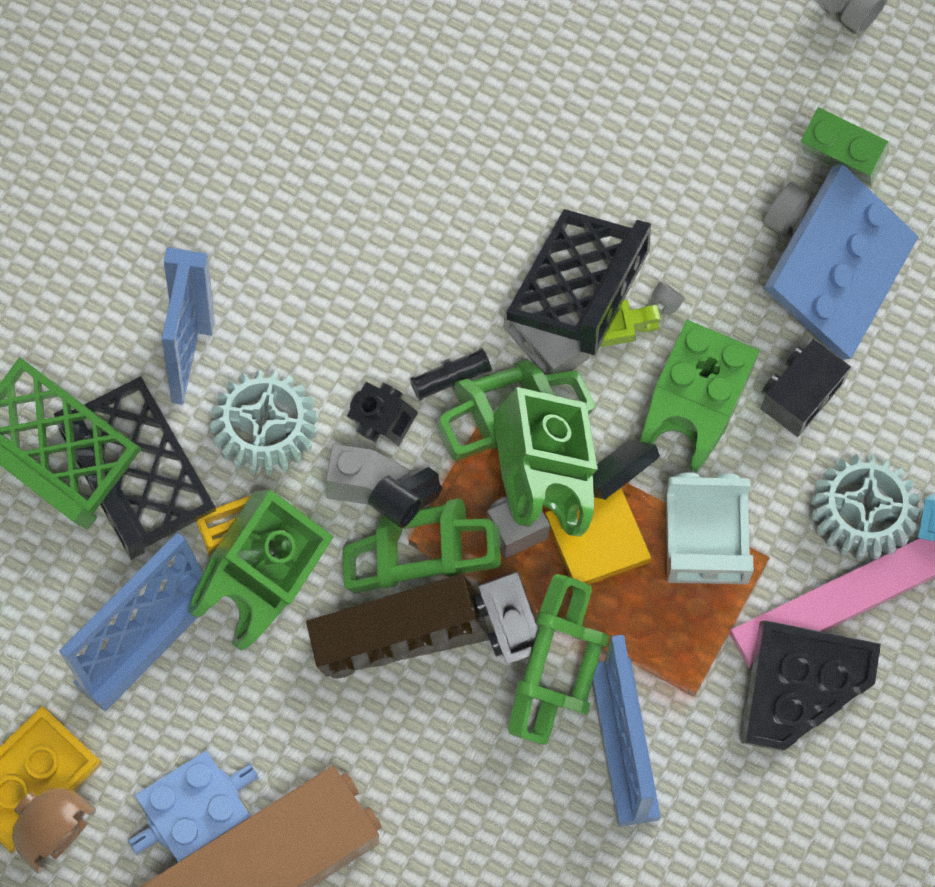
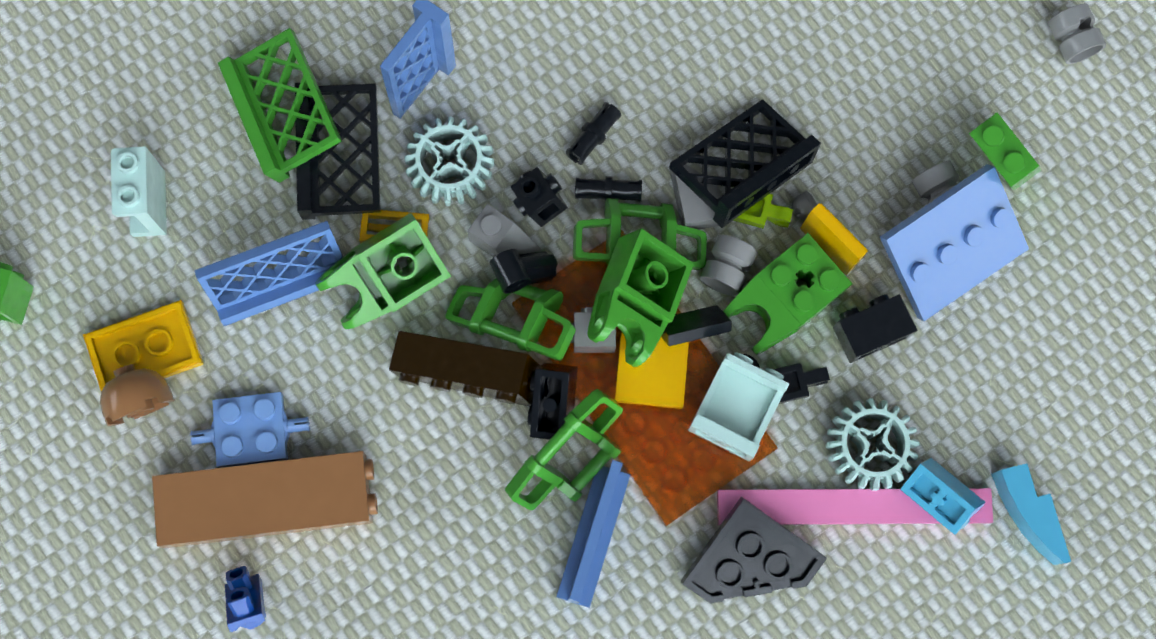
camera: 25 degrees right, 10 degrees up
none -> black pin [566,102,621,165]
none -> light grey wheel [699,235,758,296]
none -> black plate [773,363,830,404]
none -> yellow tile [800,203,868,275]

